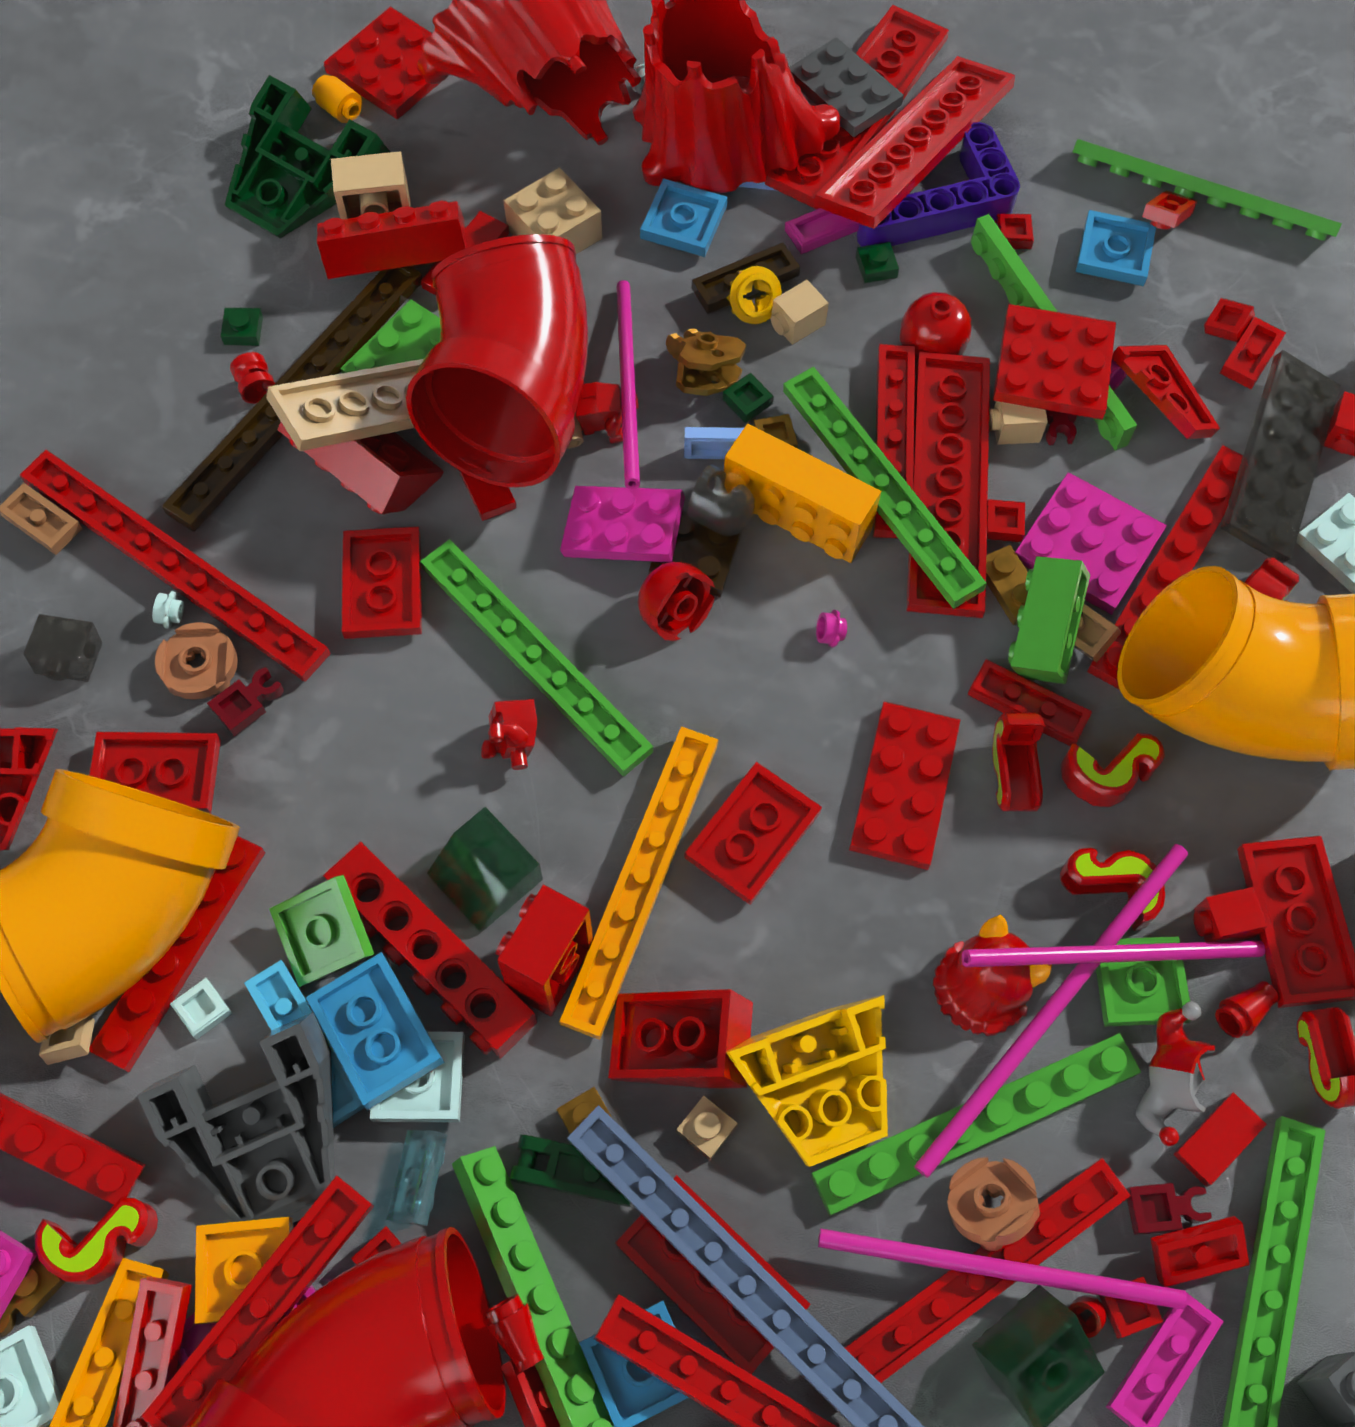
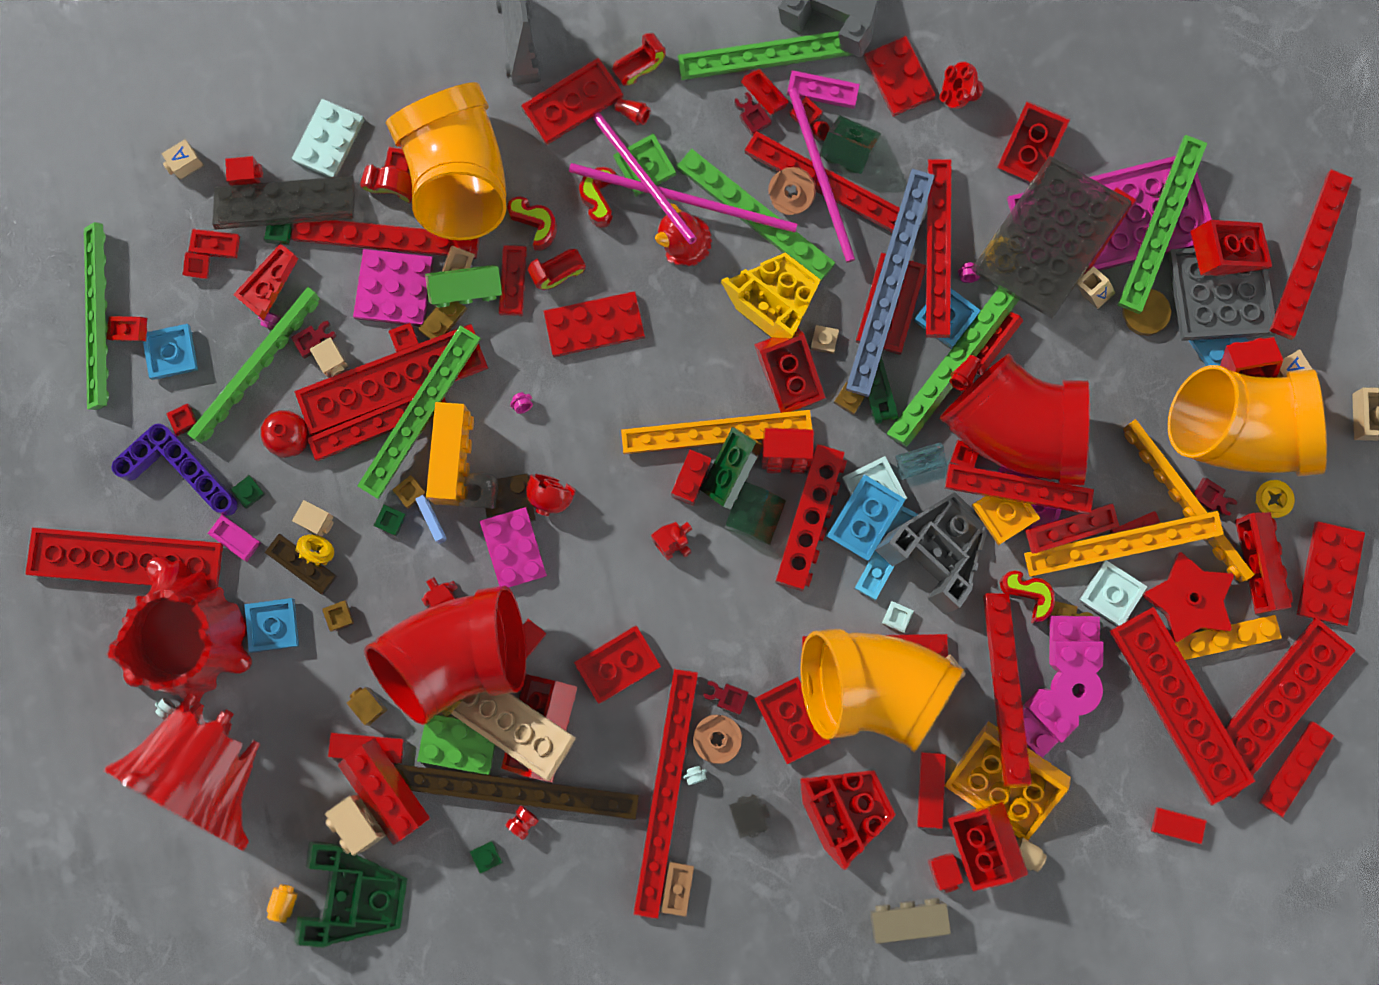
camera: 110 degrees left, 15 degrees up
bright green plate [269,875,374,987] -> none
red plate [323,6,441,120] -> none
bright green plate [420,539,653,777] -> none
tan brick [504,167,602,254] -> none
dark pink piece [616,280,640,490] -> none
pearl gold hinge [665,328,746,396] -> none
red plate [684,762,822,905] -> none
dark grey plate [790,37,904,137] -> none
red plate [815,56,1015,229] -> none
red plate [993,304,1116,420] -> none
piece [1136,1001,1215,1146] -> none
red tile [1173,1092,1267,1187] -> none
red brick [1193,887,1268,942] -> none
none -> dark green plate [264,218,293,245]
none -> pearl gold plate [322,600,354,632]
none -> red brick [671,450,712,506]
none -> dark green plate [700,427,763,510]

